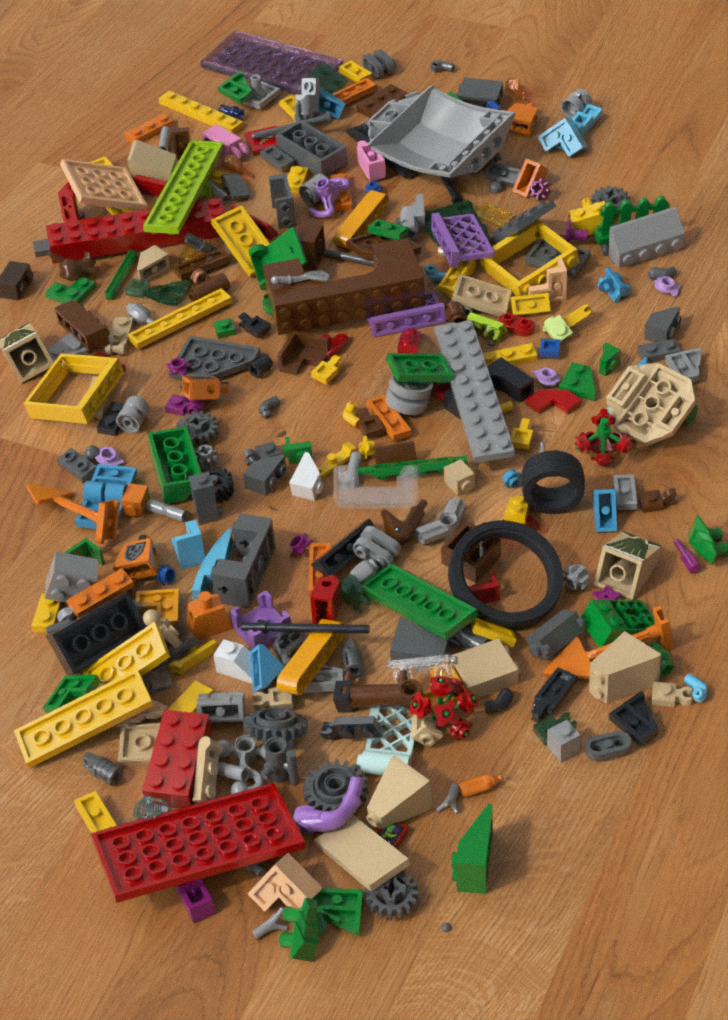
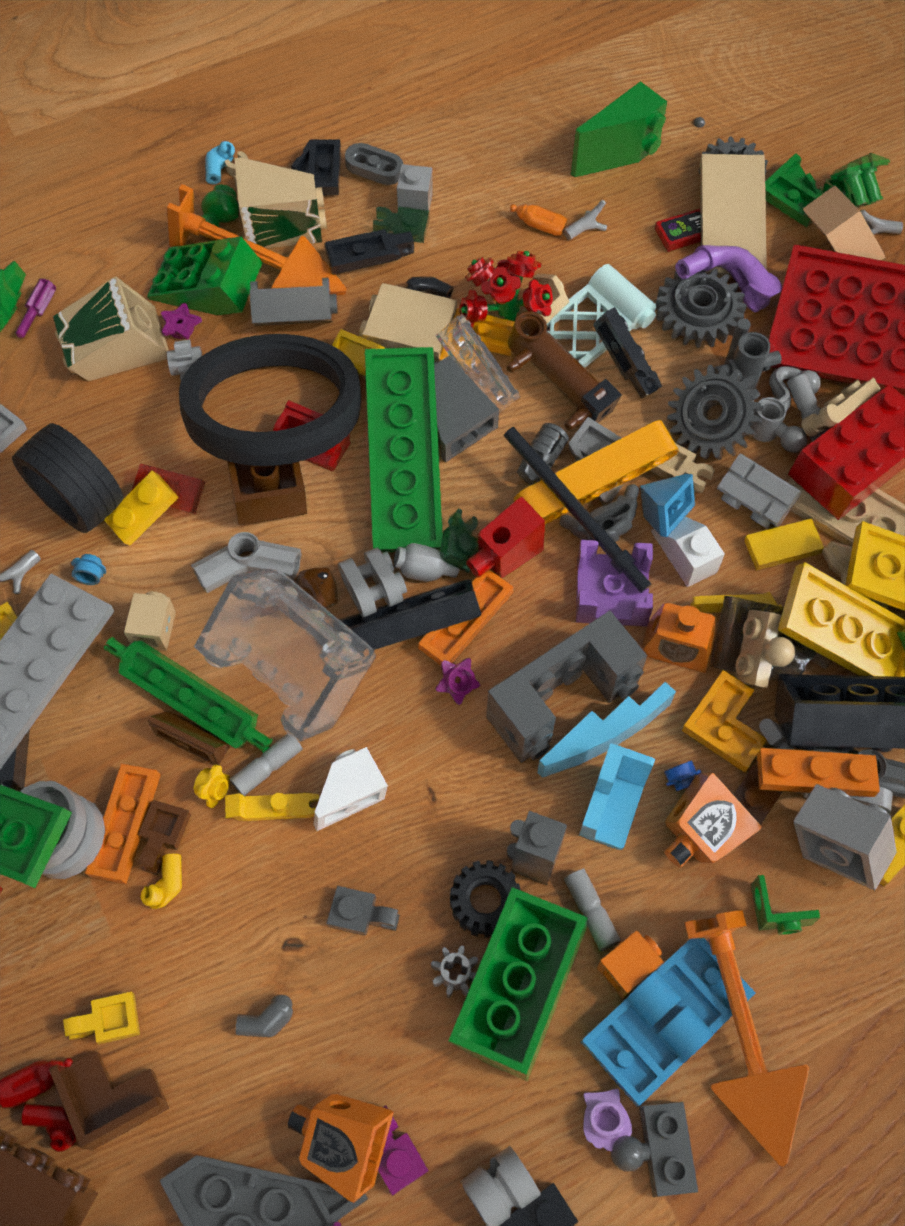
camera: 145 degrees left, 20 degrees up
dark grey gear [176,411,219,447] -> none
dark grey slope [243,454,287,496] -> none
black bush [247,353,273,378] -> none
green bracket [282,437,313,465] -> none
tan slope [366,755,433,829] -> none
dark azure slope [592,489,617,532] -> none

